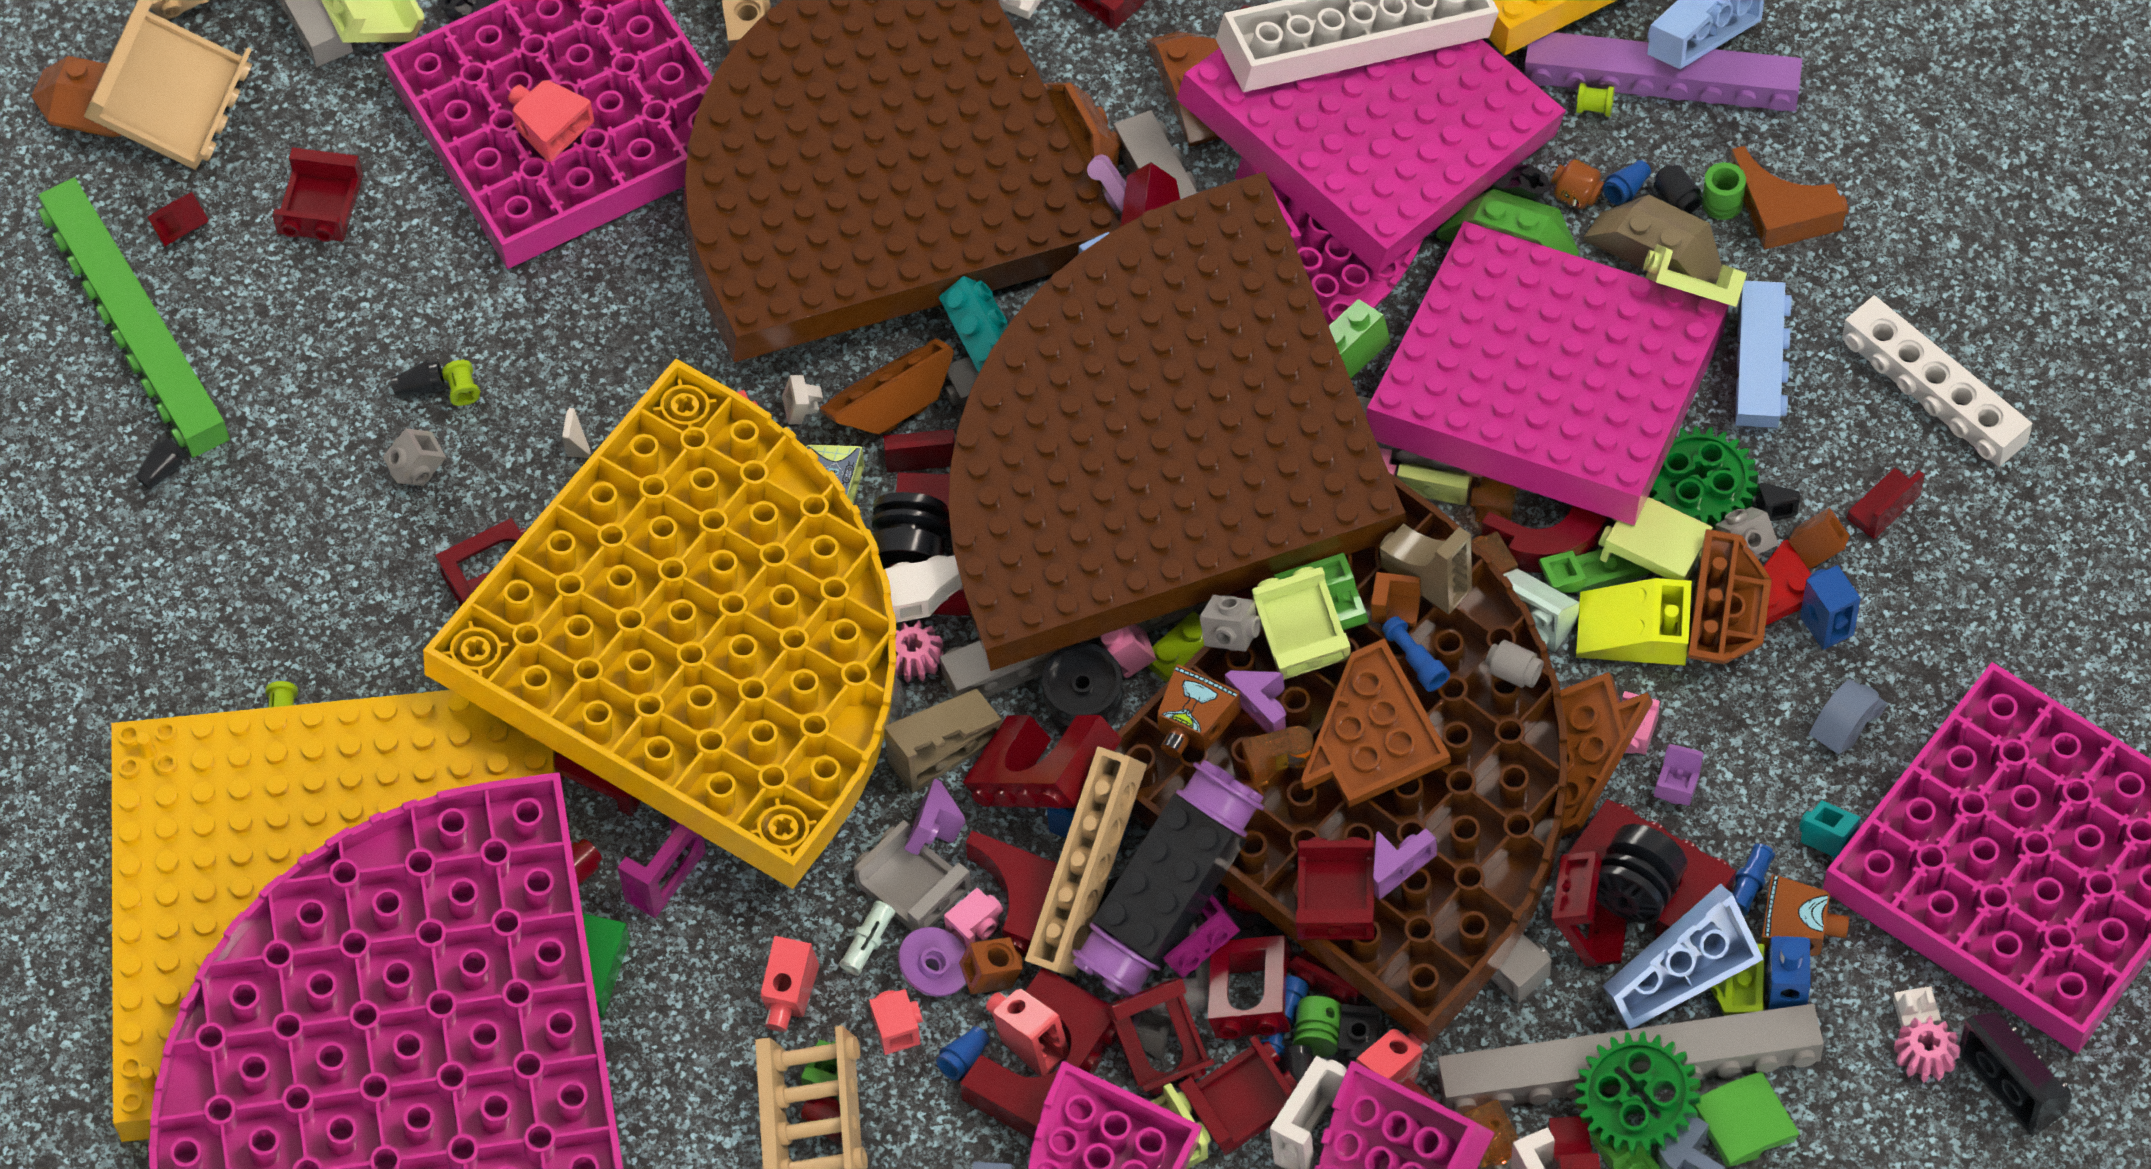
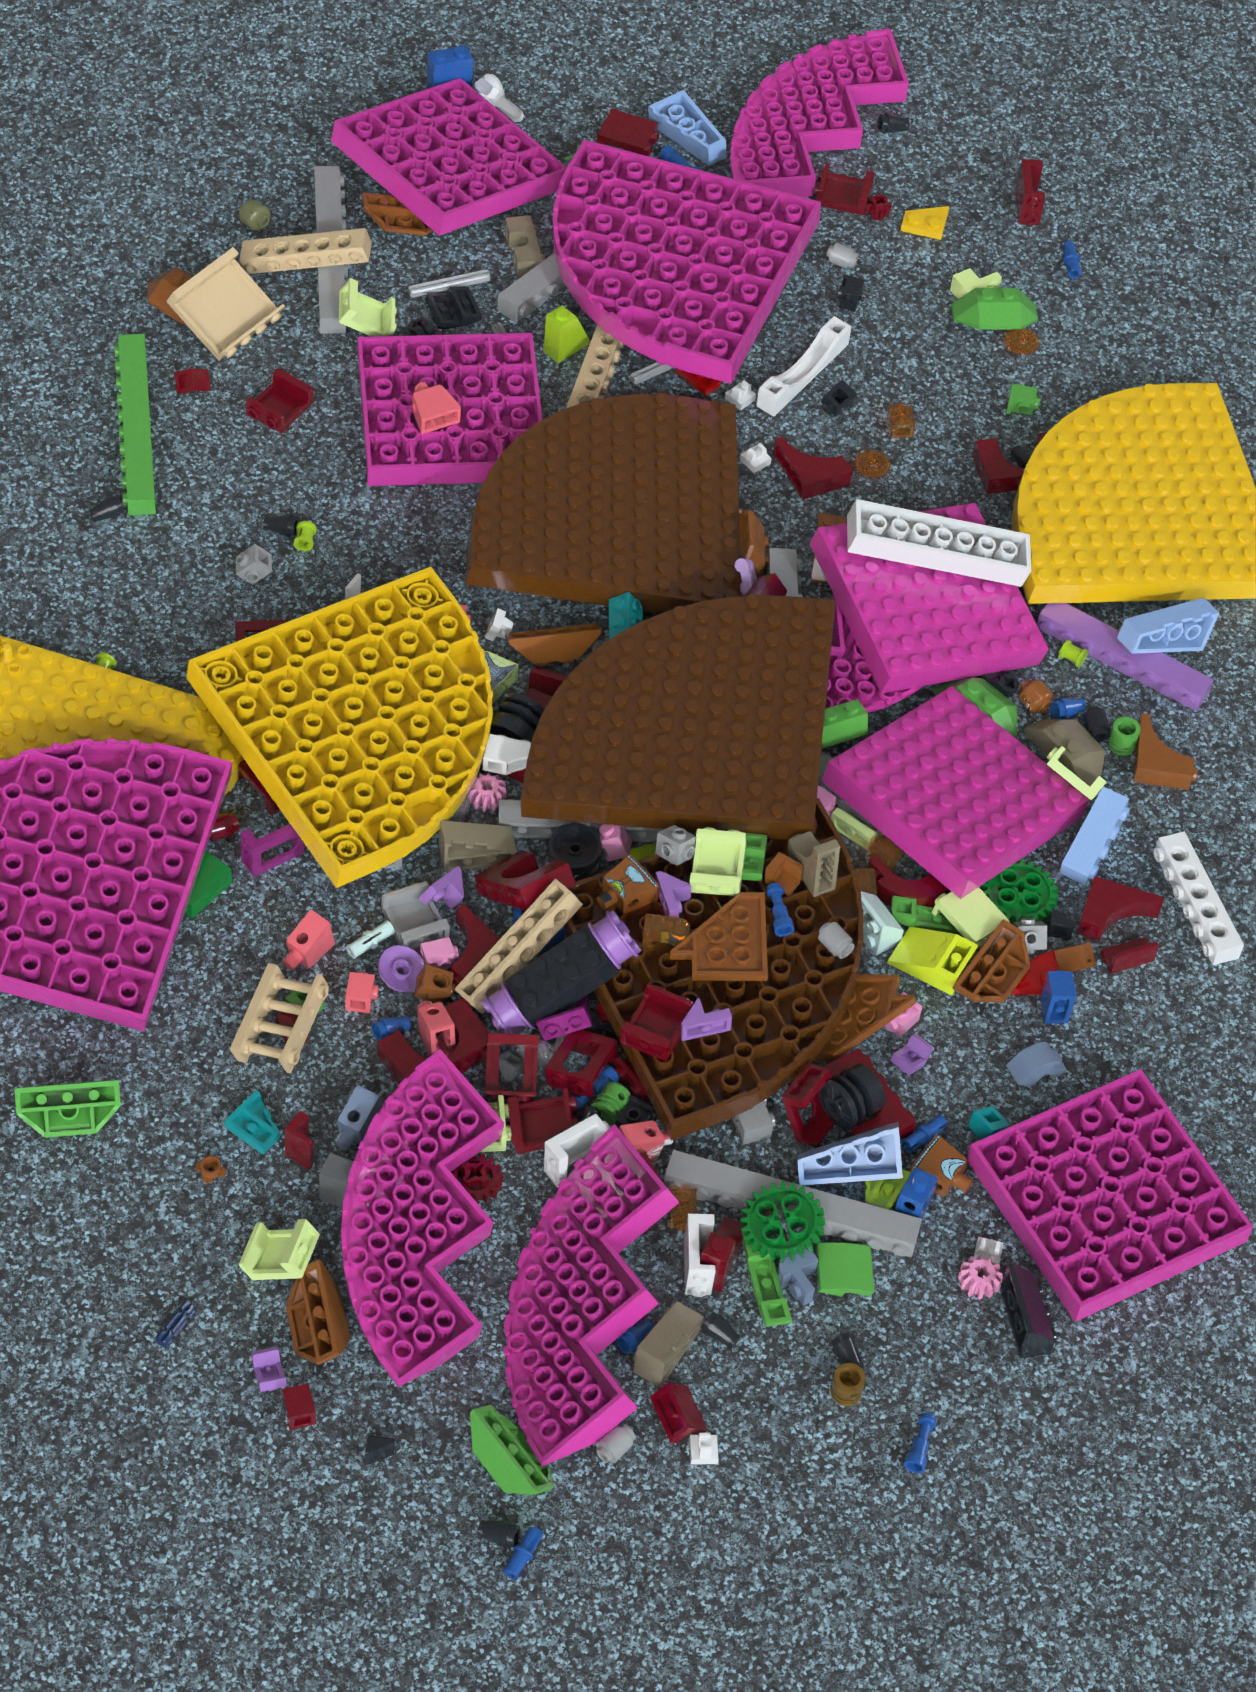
camera: 15 degrees right, 5 degrees down
none -> dark red arch [1077,876,1164,941]

